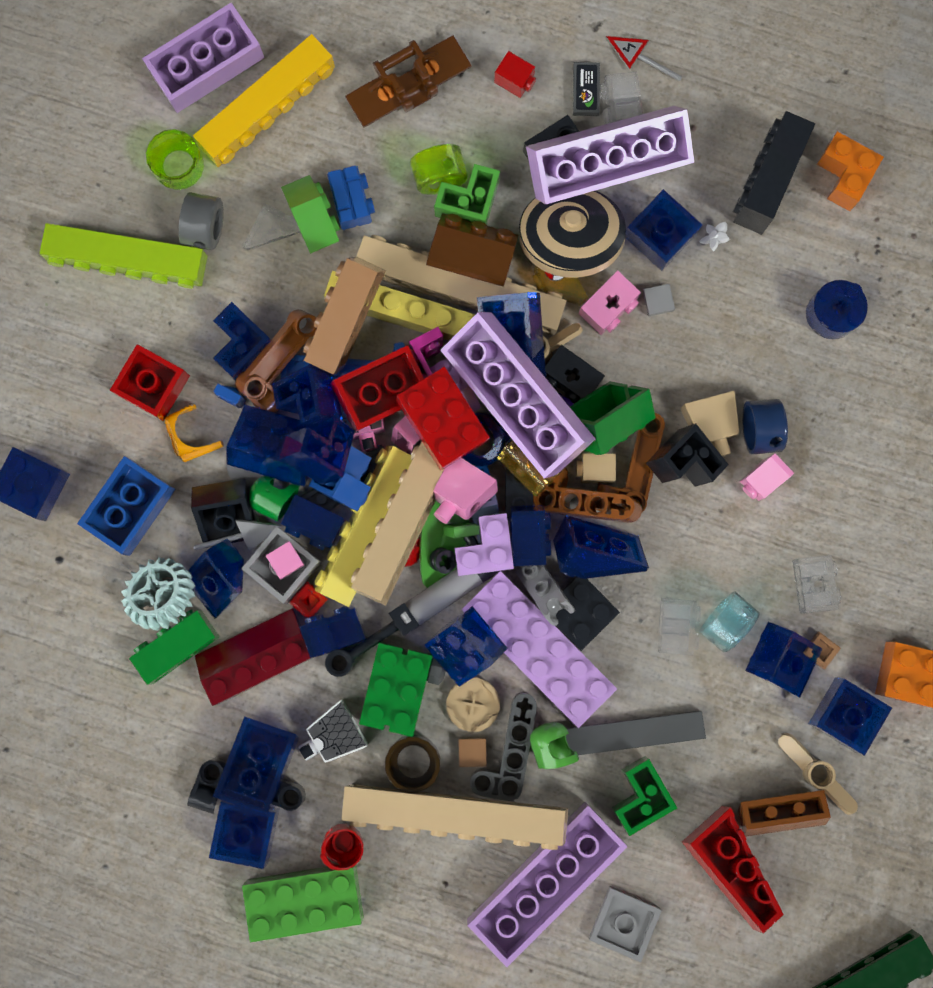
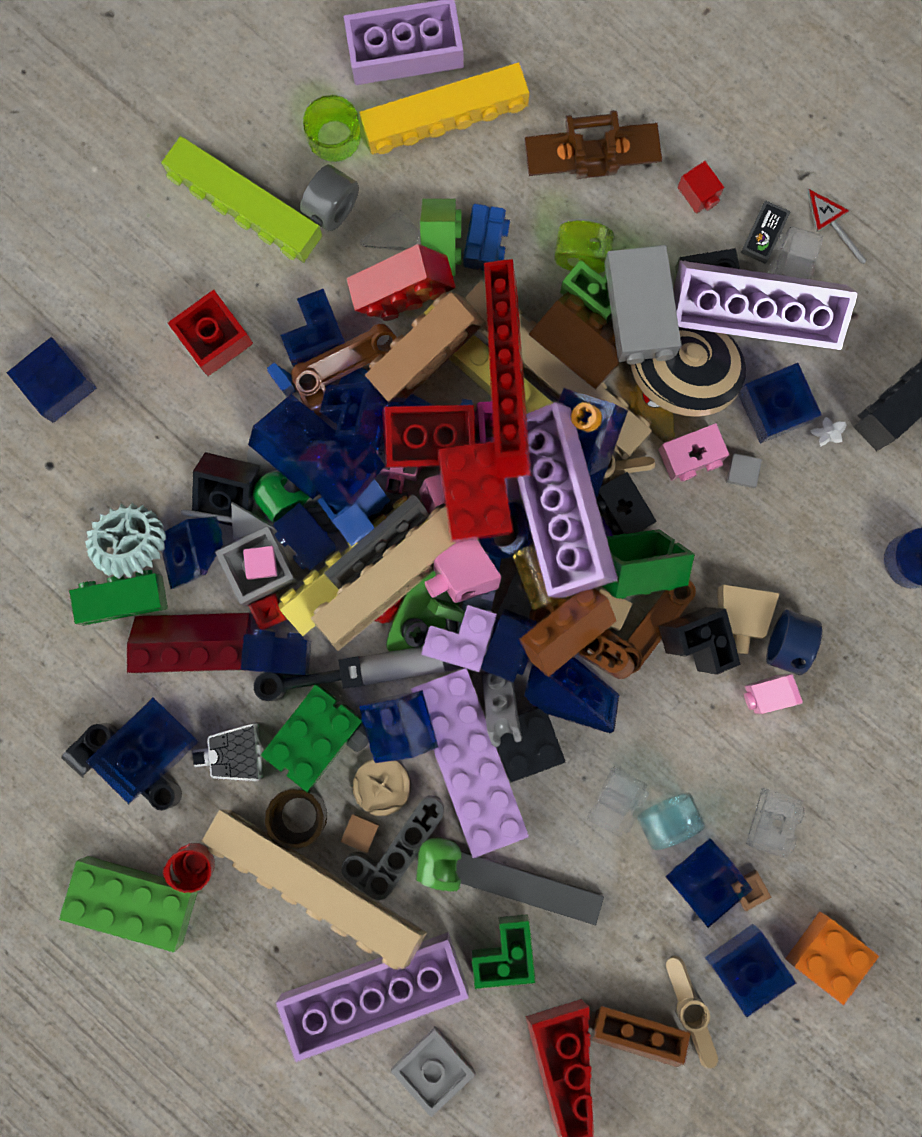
camera: 30 degrees right, 0 degrees up
blue brick [77,456,176,556] -> none
light orange helmet [164,404,224,462] -> none
clear blue brick [209,798,280,869] -> none
none -> dark grey tile [324,494,430,589]
none -> brick [346,244,456,321]
none -> red brick [484,259,531,479]
none -> dark orange brick [520,588,617,677]
none -> light orange bush [571,402,602,432]
none -> light grey brick [604,245,681,364]

